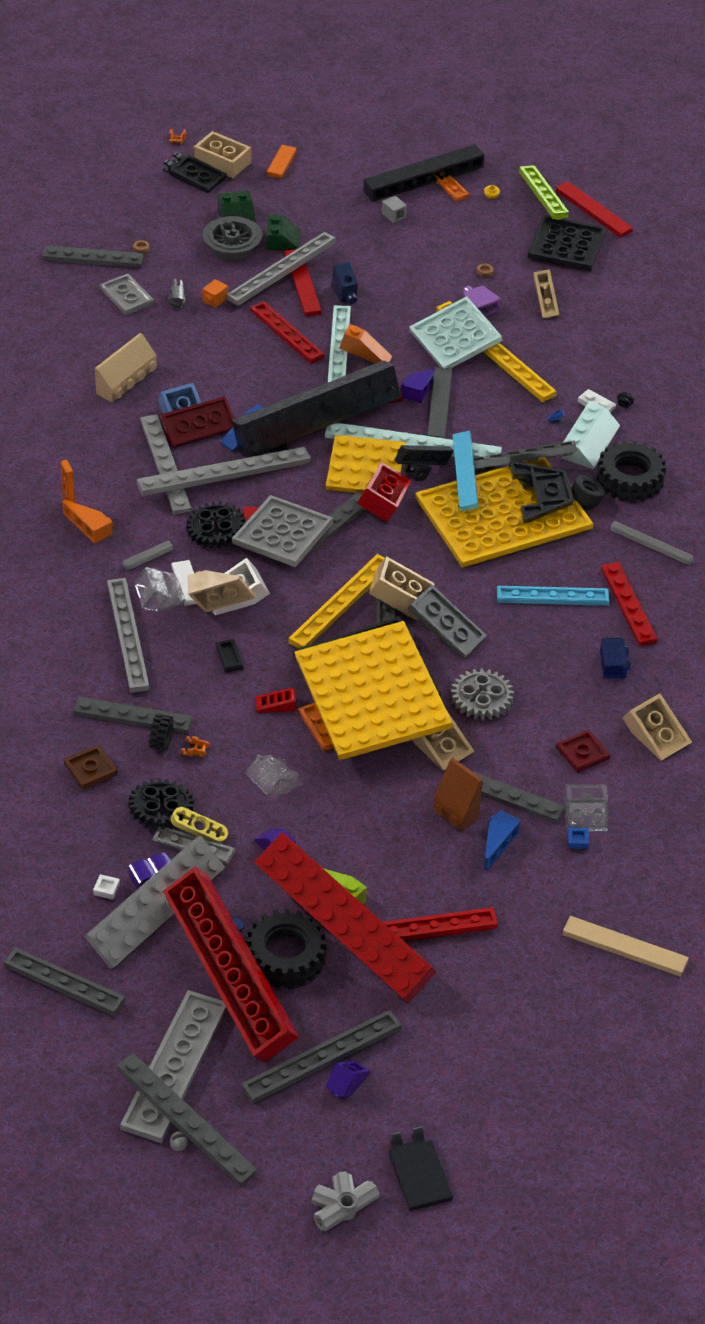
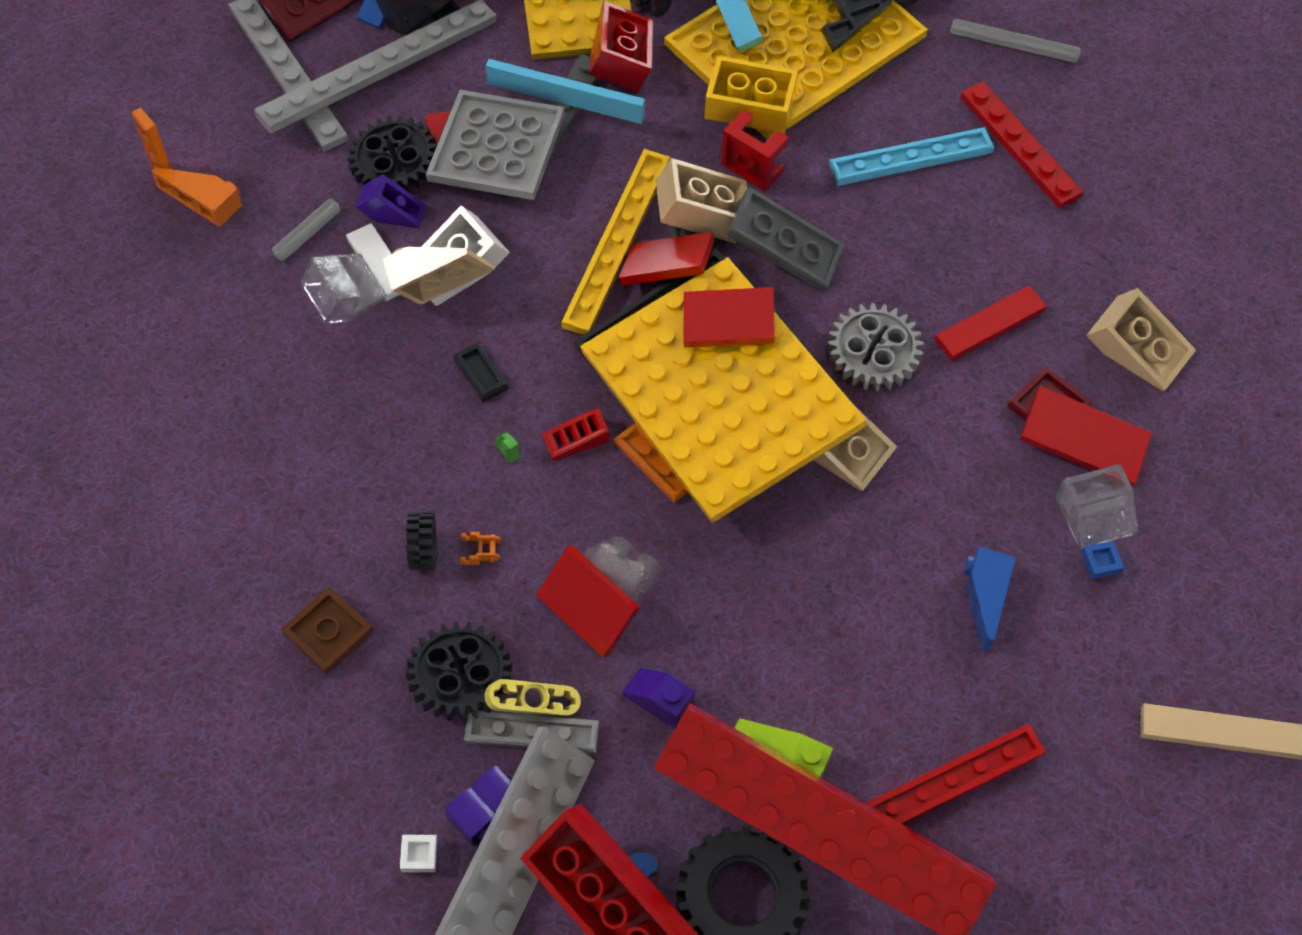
camera: 15 degrees left, 15 degrees up
dark grey plate [74,697,192,735] -> none
light grey plate [107,578,149,693] -> none
dark orange slope [433,758,483,831] -> none
dark grey plate [473,772,565,824] -> none
clear blue brick [600,638,631,678] -> none
none -> dark purple slope [356,175,426,228]
none -> medium azure tile [486,59,645,124]
none -> bright green tile [494,432,520,463]
none -> red tile [536,546,641,657]
none -> red tile [619,231,715,285]
none -> red tile [683,287,775,348]
none -> yellow brick [704,55,798,134]
none -> red panel [721,109,789,192]
none -> red tile [935,285,1047,361]
none -> red tile [1019,386,1152,487]

